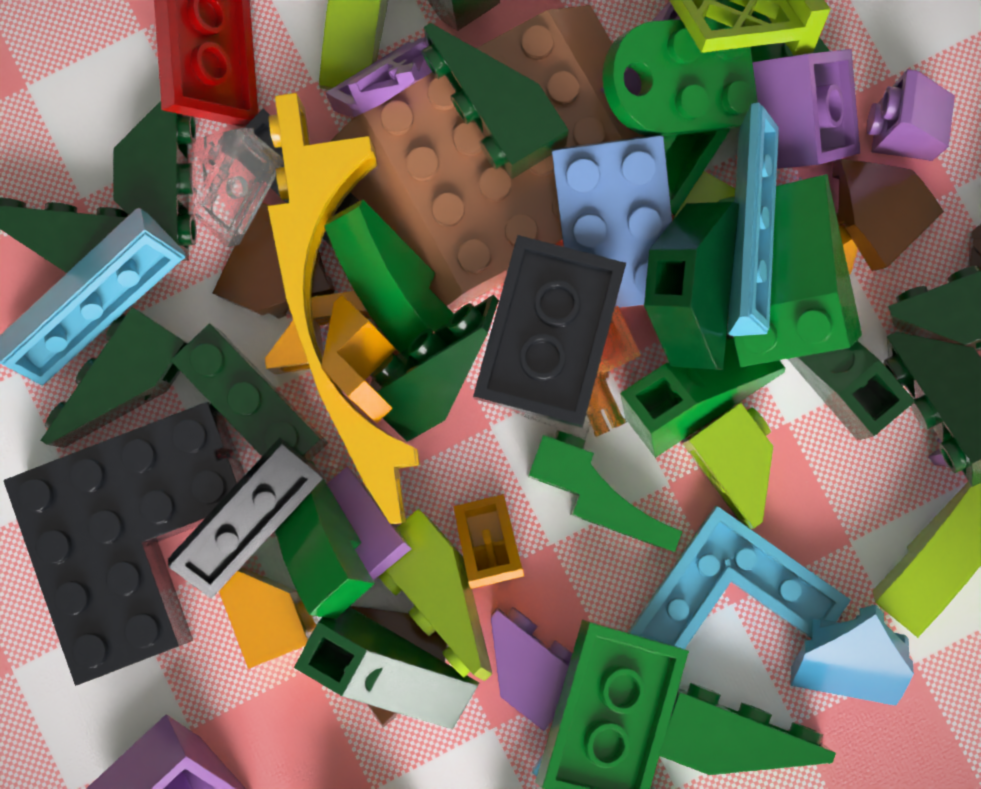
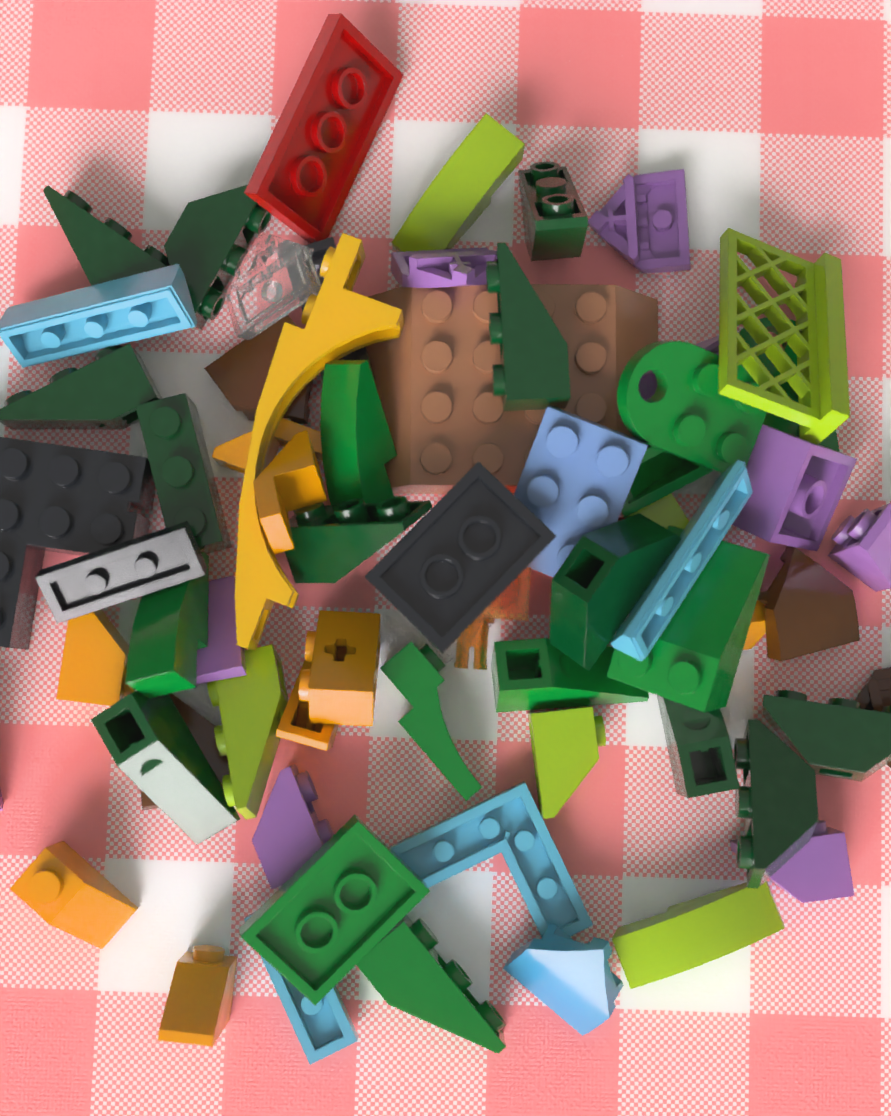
camera: 20 degrees right, 0 degrees up
none -> light orange brick [299,610,381,726]

